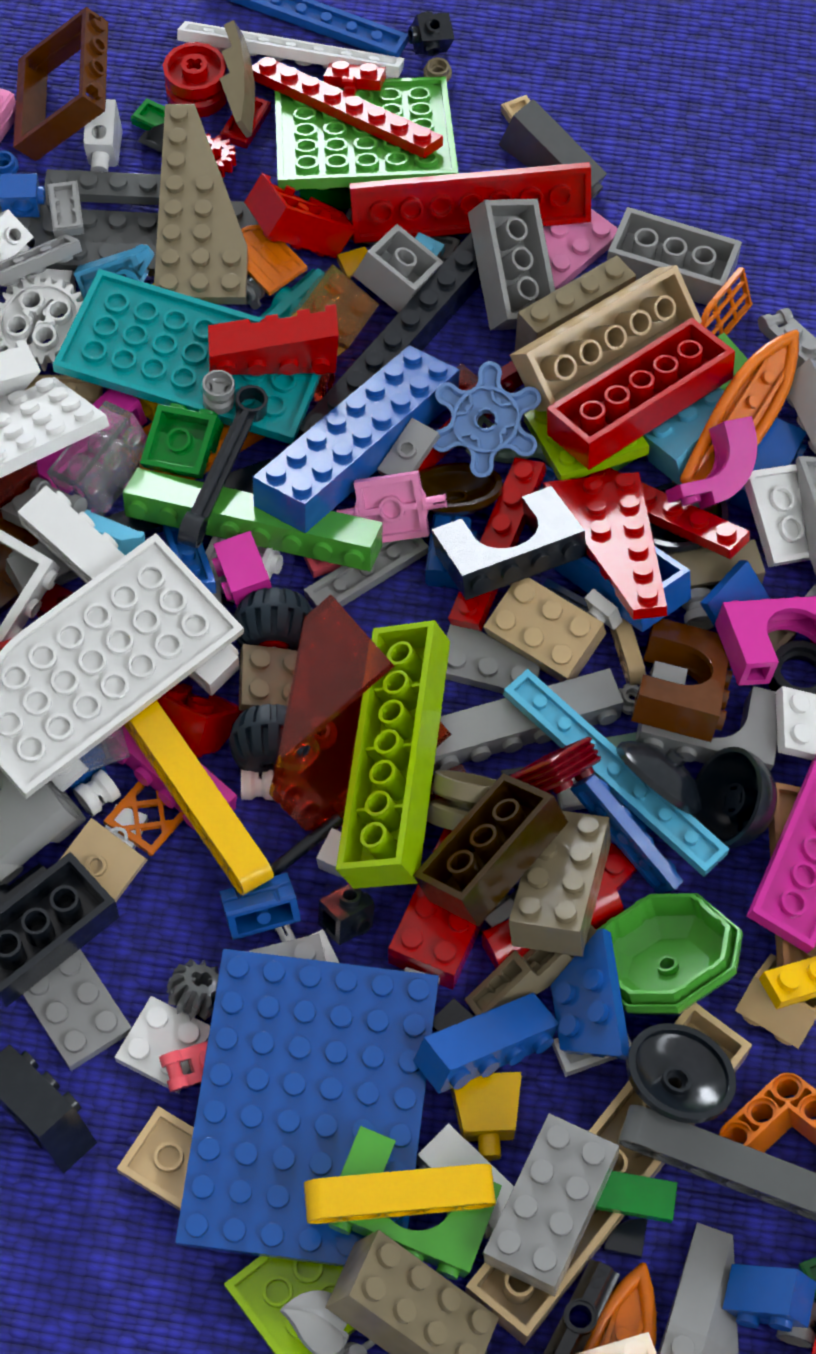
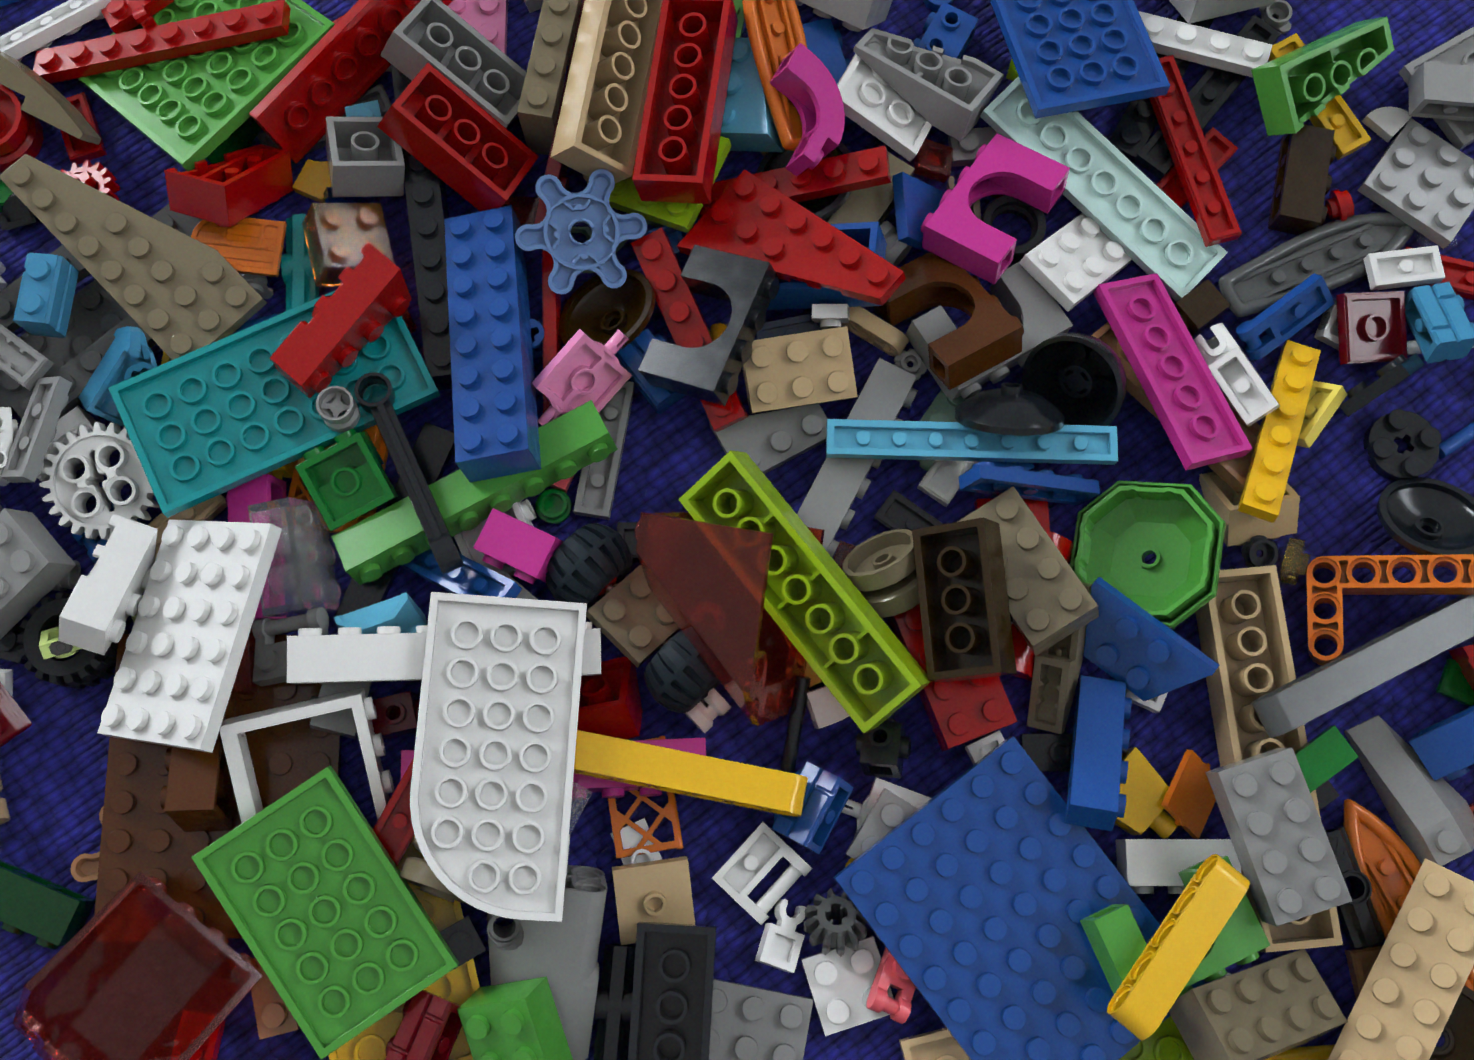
camera: 45 degrees left, 15 degrees up
white wheel [73,769,121,817] -> none
light grey plate [377,418,440,476] -> none
dark red brick [511,737,601,794] -> none
black dish [626,1023,736,1123] -> none
none -> dark azure brick [13,252,79,338]
none -> red brick [377,62,539,211]
none -> green plate [536,488,572,524]
none -> white plate [712,822,812,925]
none -> white plate [755,899,806,973]
none -> clear red plate [914,139,953,183]
none -> orange piece [1161,749,1216,839]
none -> black plate [1241,535,1278,568]
none -> clear yellow plate [1280,538,1311,585]

